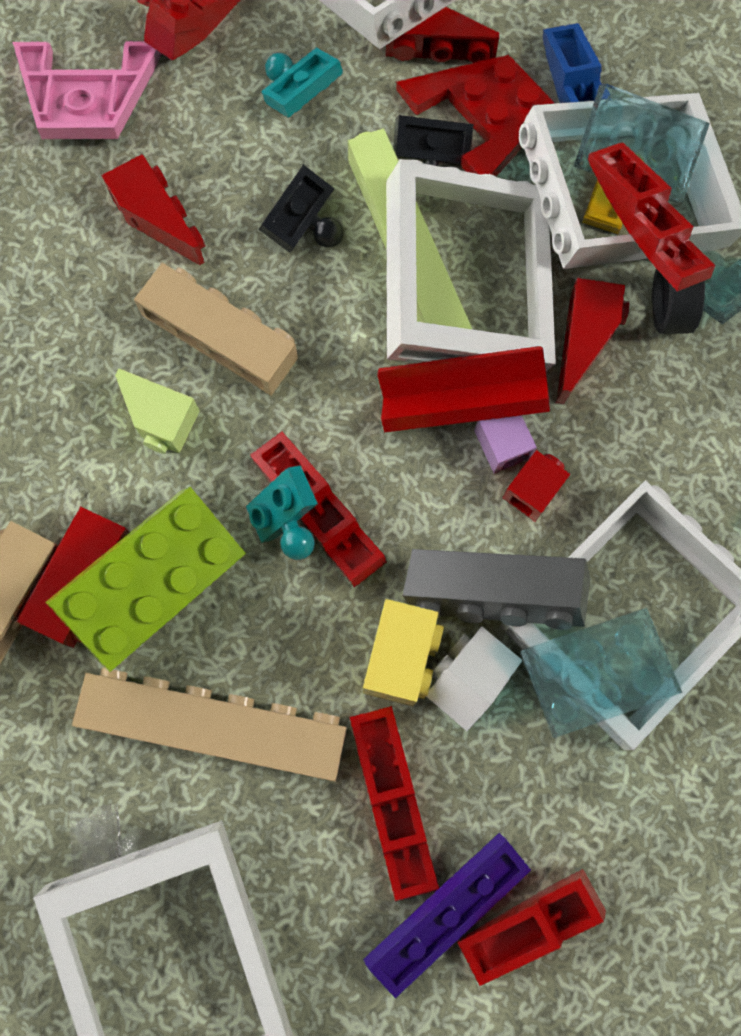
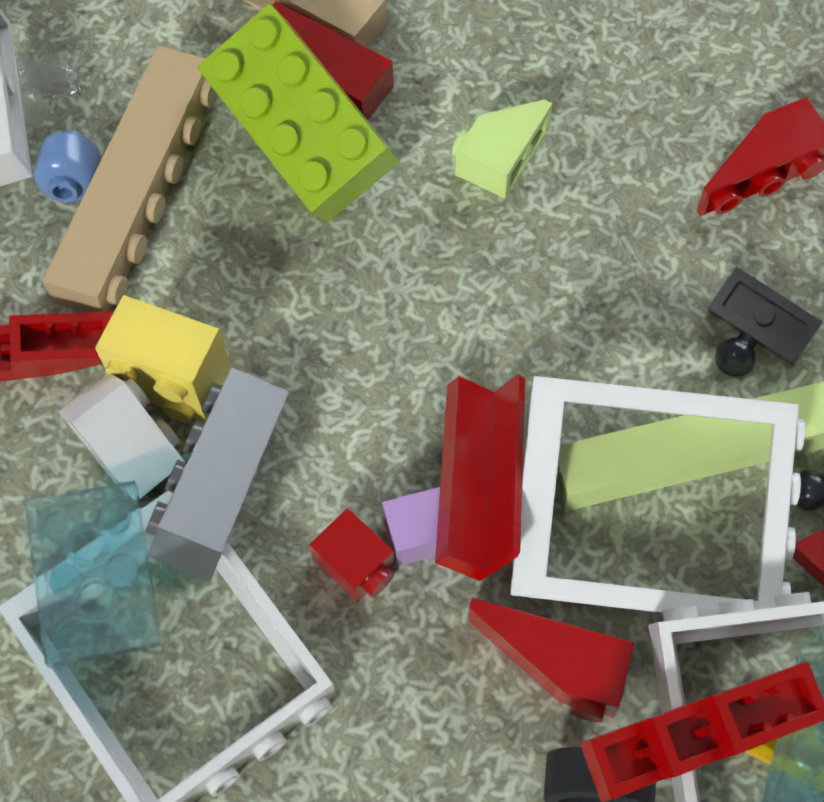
camera: 100 degrees right, 10 degrees down
tan brick [134,262,298,396] -> none
teal plate [246,466,318,560] -> none
red slope [250,431,387,588] -> none
none -> medium blue head [34,130,101,203]

